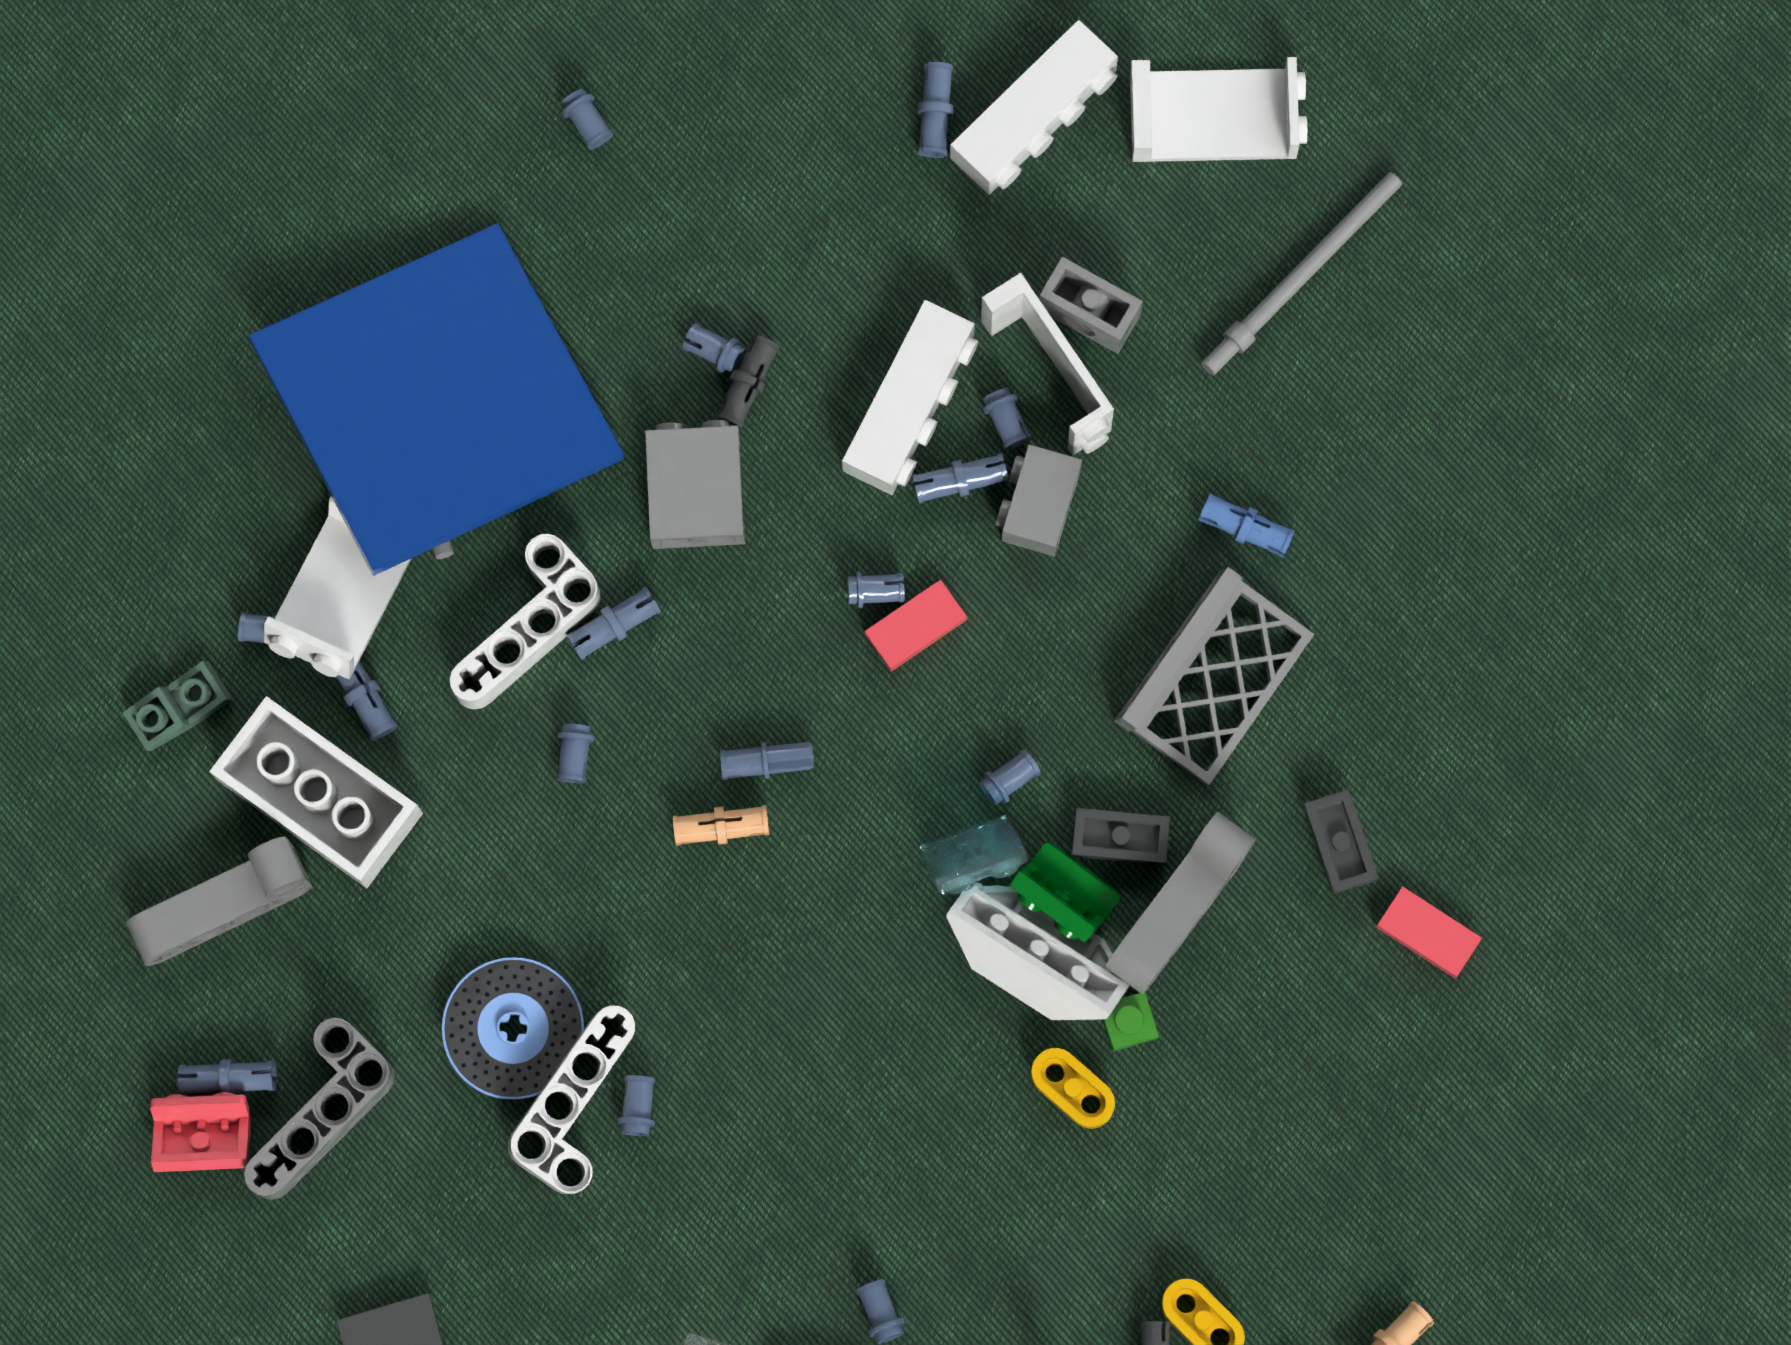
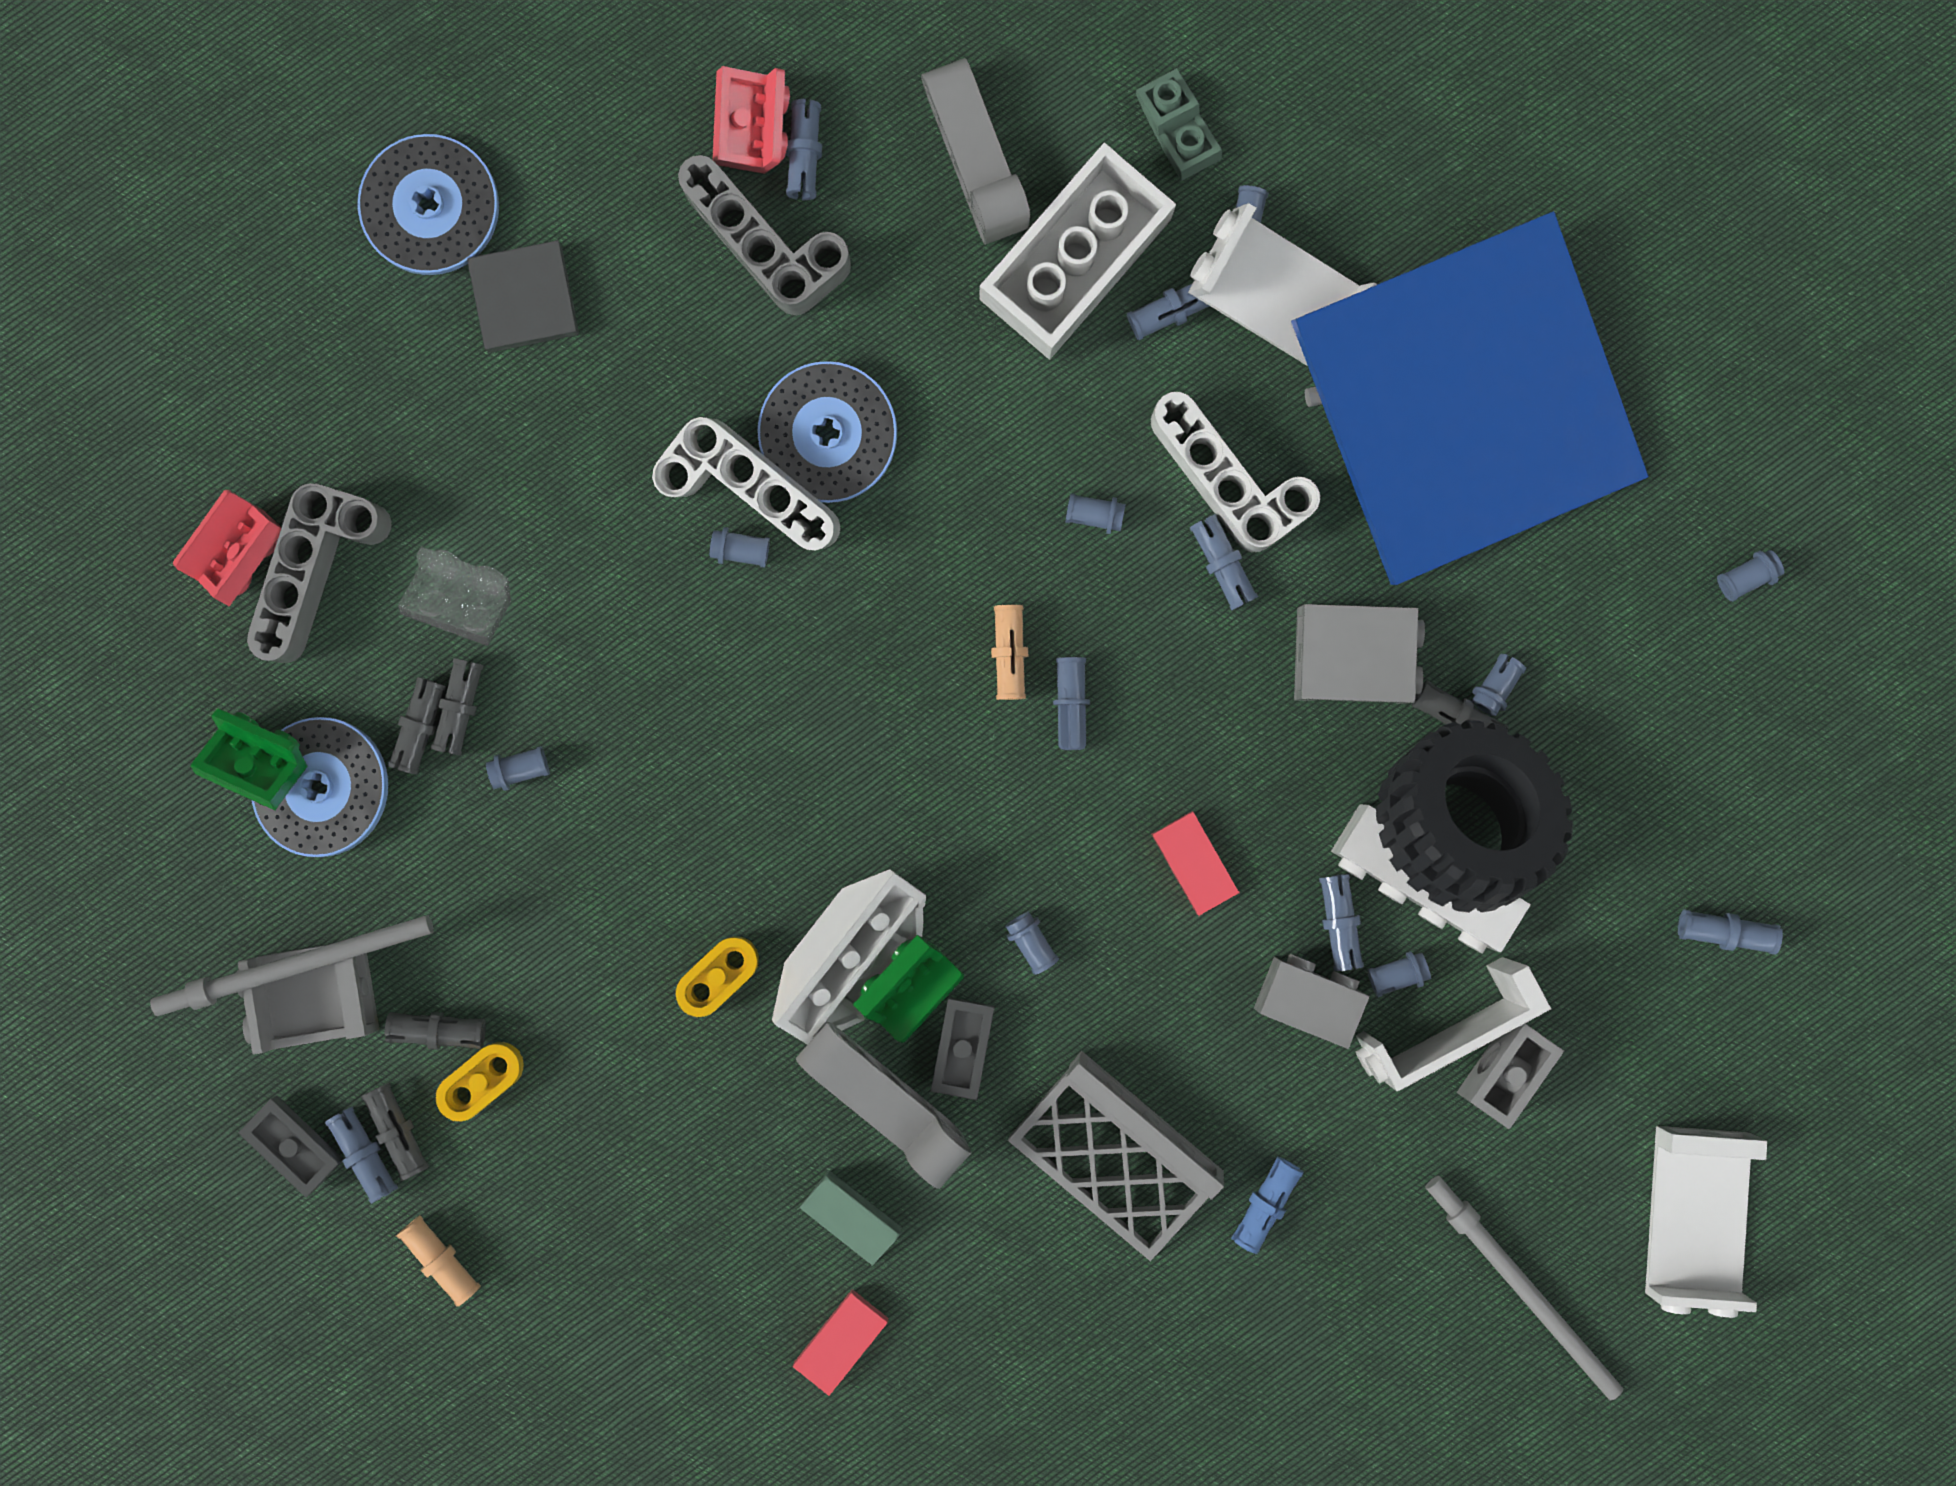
camera: 90 degrees right, 10 degrees up
sand blue pin [846,571,905,608] -> none
clear light blue tile [918,815,1028,894] -> none
white brick [950,20,1118,195] -> none
bright green plate [1103,993,1159,1052] -> none
dark grey plate [1303,789,1379,895] -> none
none -> sand green slope [800,1170,902,1266]
none -> black tyre [1376,720,1573,913]

